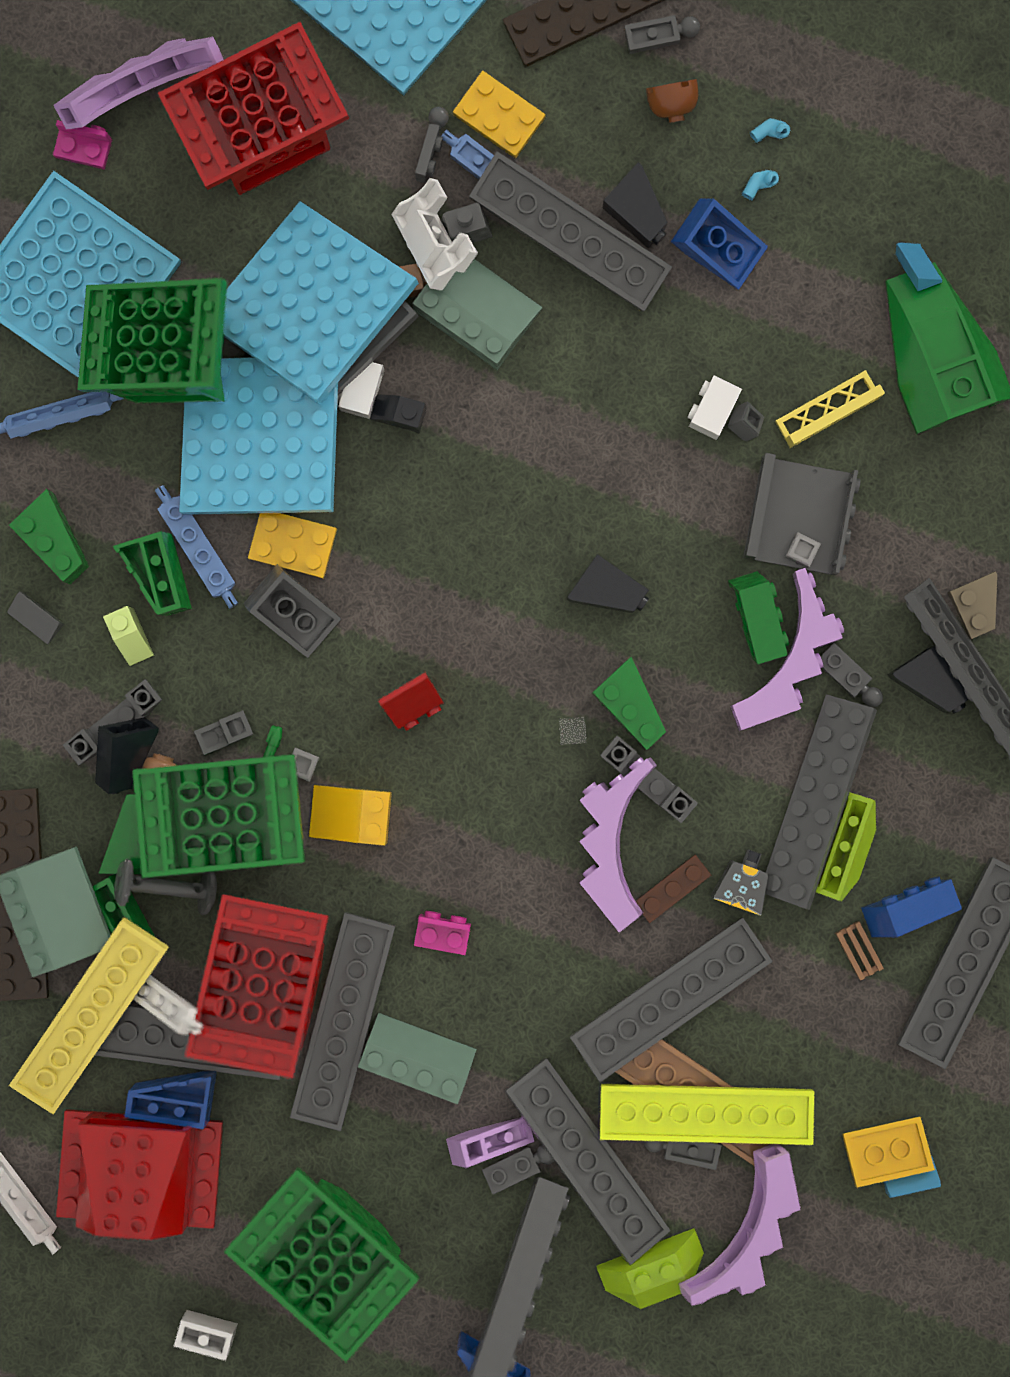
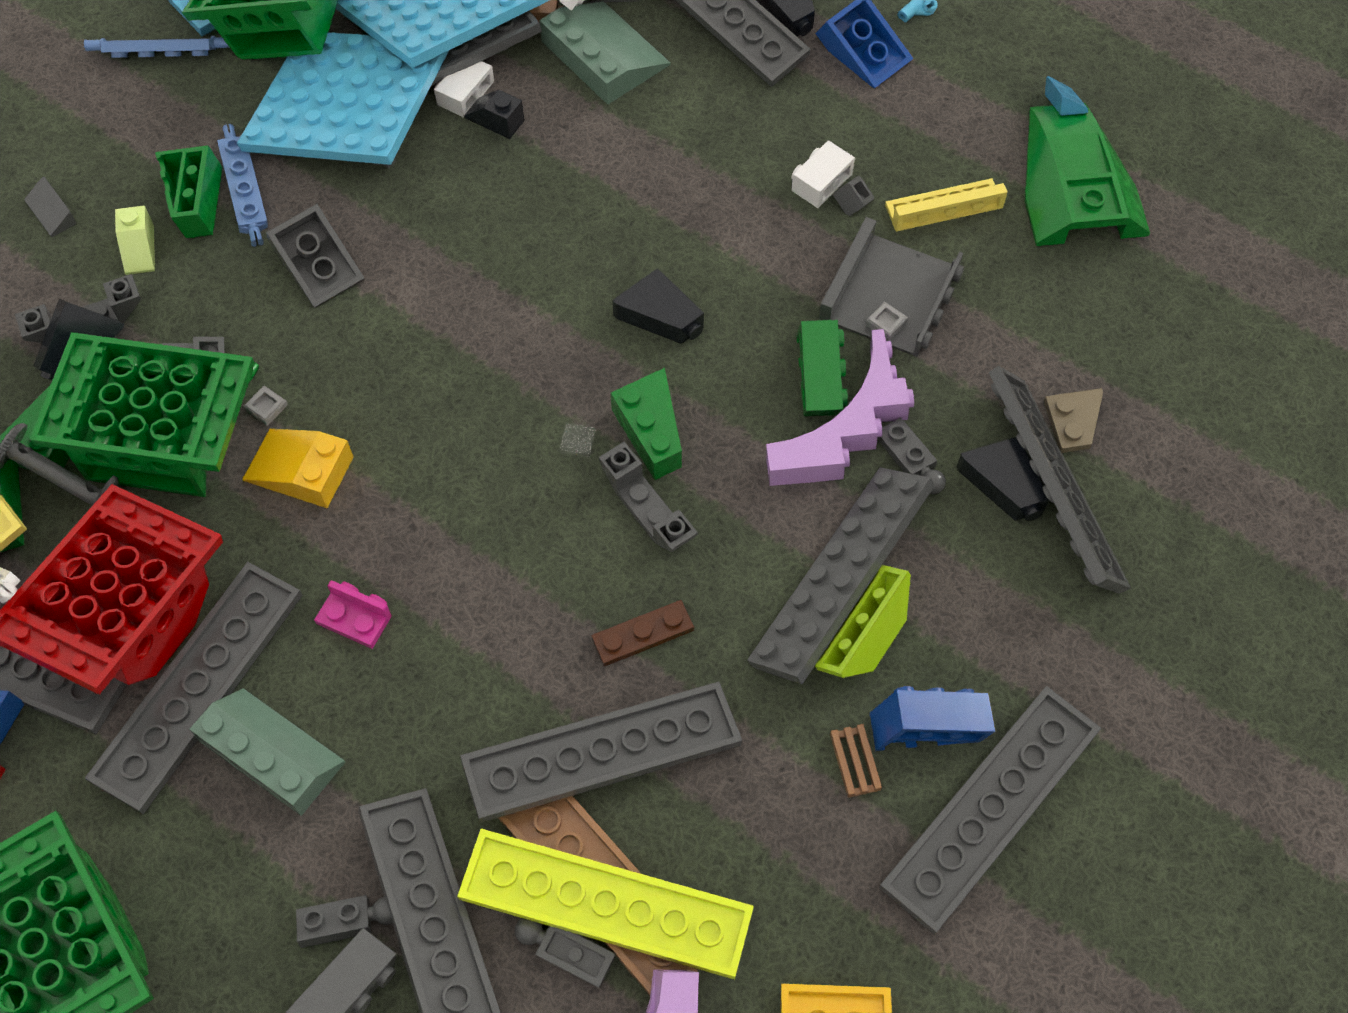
camera: 15 degrees right, 25 degrees down
green wedge [9,489,89,584] -> none
yellow plate [248,513,337,579] -> none
red slope [378,673,444,731] -> none
lavender slope [446,1117,534,1168] -> none
lavender arch [579,757,657,933] -> none
dark grey torso [711,849,768,916] -> none

